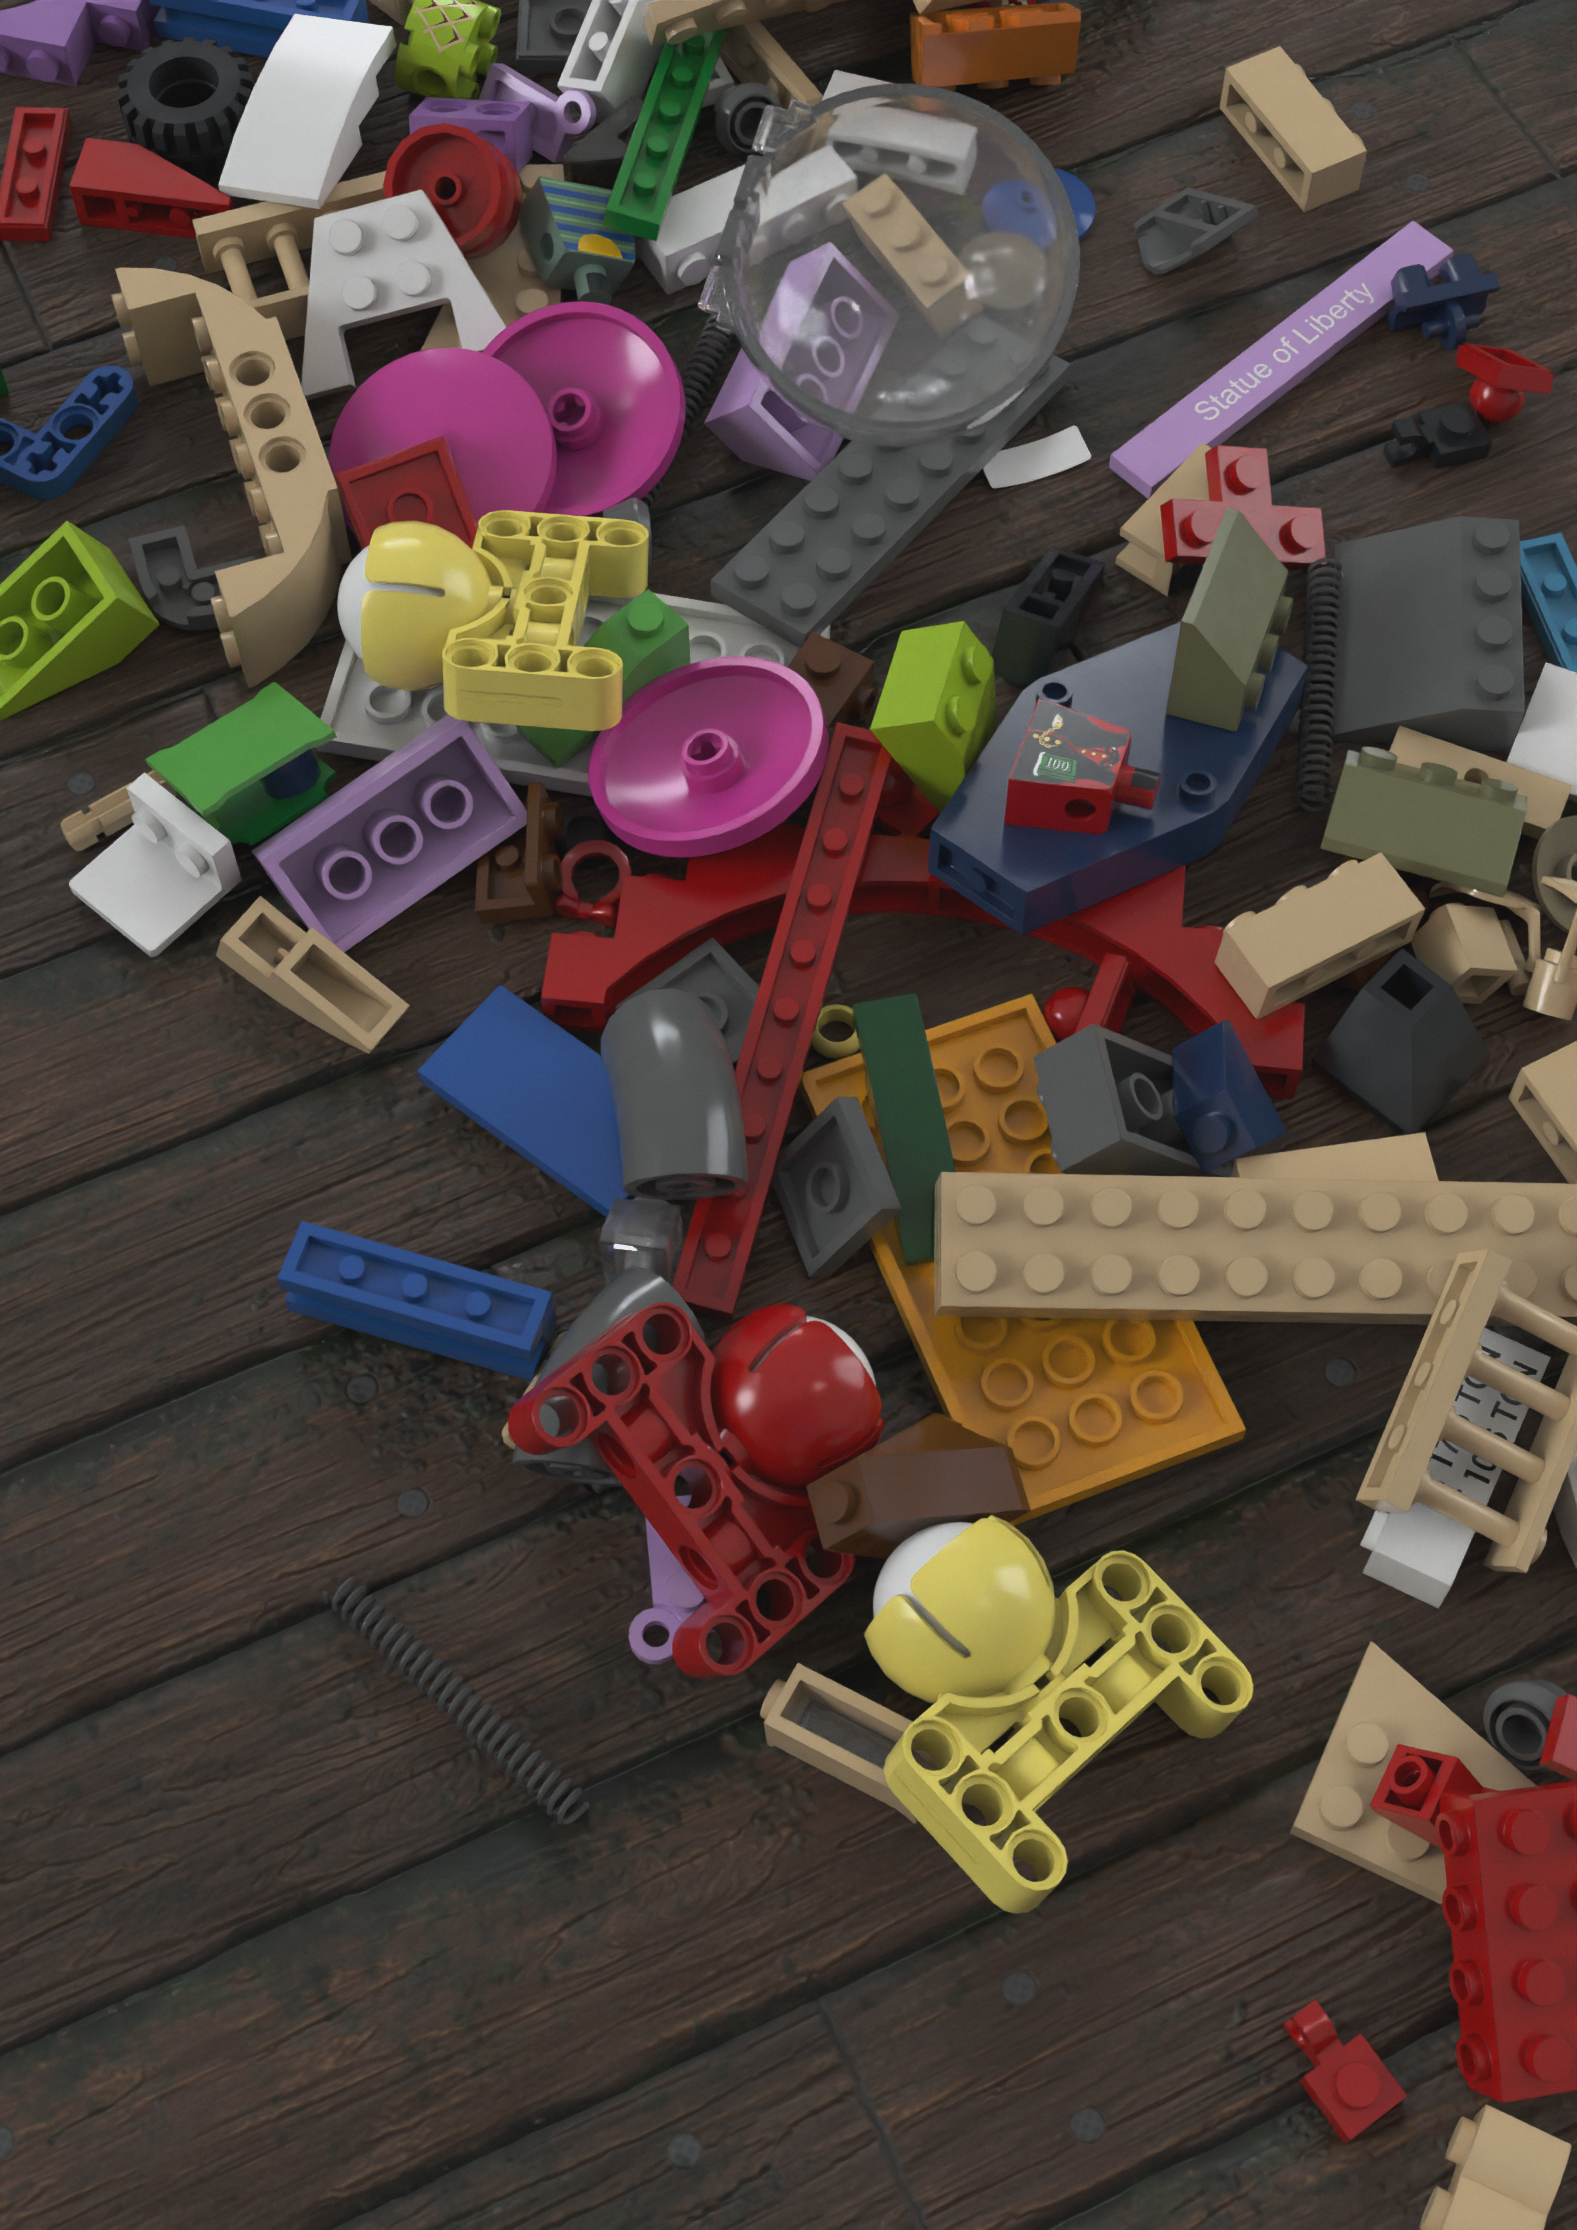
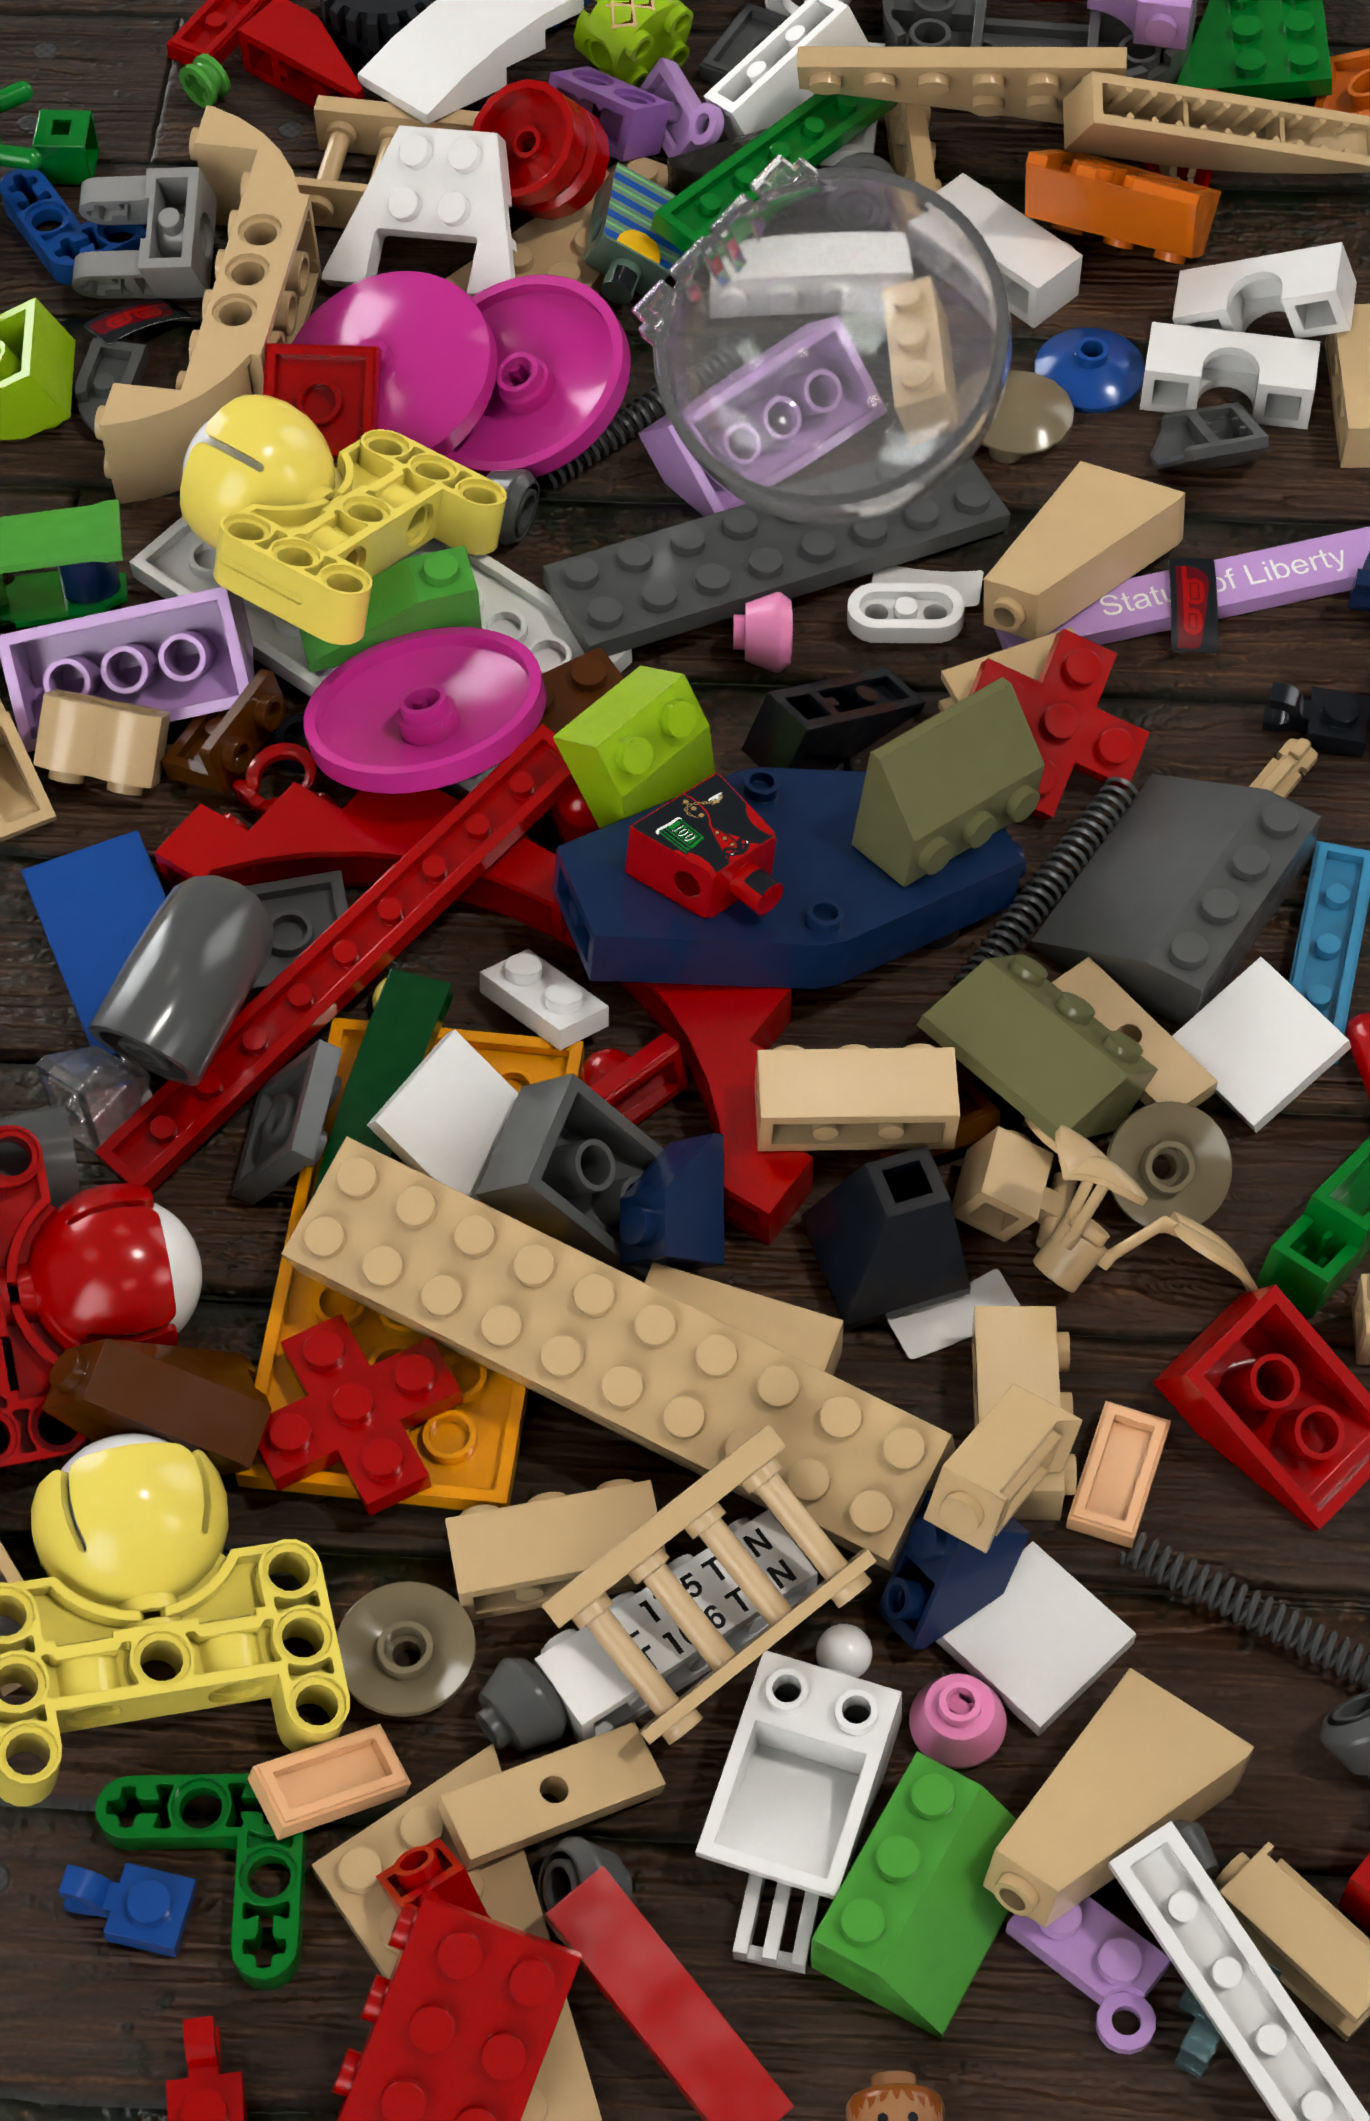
camera: 30 degrees right, 5 degrees down
none -> tan brick [33,689,171,796]
none -> blue plate [58,1862,198,1958]
none -> light grey brick [72,167,217,299]
none -> sticker [84,298,192,344]
none -> green beam [95,1773,308,1991]
none -> bright green bush [179,53,231,108]
none -> light nougat tile [248,1724,411,1840]
none -> red plate [257,1313,463,1517]
none -> dark tan dish [337,1581,476,1717]
none -> white tile [367,1030,519,1201]
none -> tan tile [437,1722,666,1870]
none -> tan brick [445,1479,667,1621]
none -> dark grey cone [475,1658,568,1752]
none -> white plate [479,949,609,1051]
none -> bright pink cone [733,592,793,673]
none -> white plate [847,583,965,643]
none -> white sticker [887,1269,1020,1359]
none -> tan slope [983,461,1185,640]
none -> white arch [1139,322,1321,430]
none -> sticker [1168,557,1218,653]
none -> white arch [1172,242,1357,339]
none -> tan axle [1249,737,1318,798]

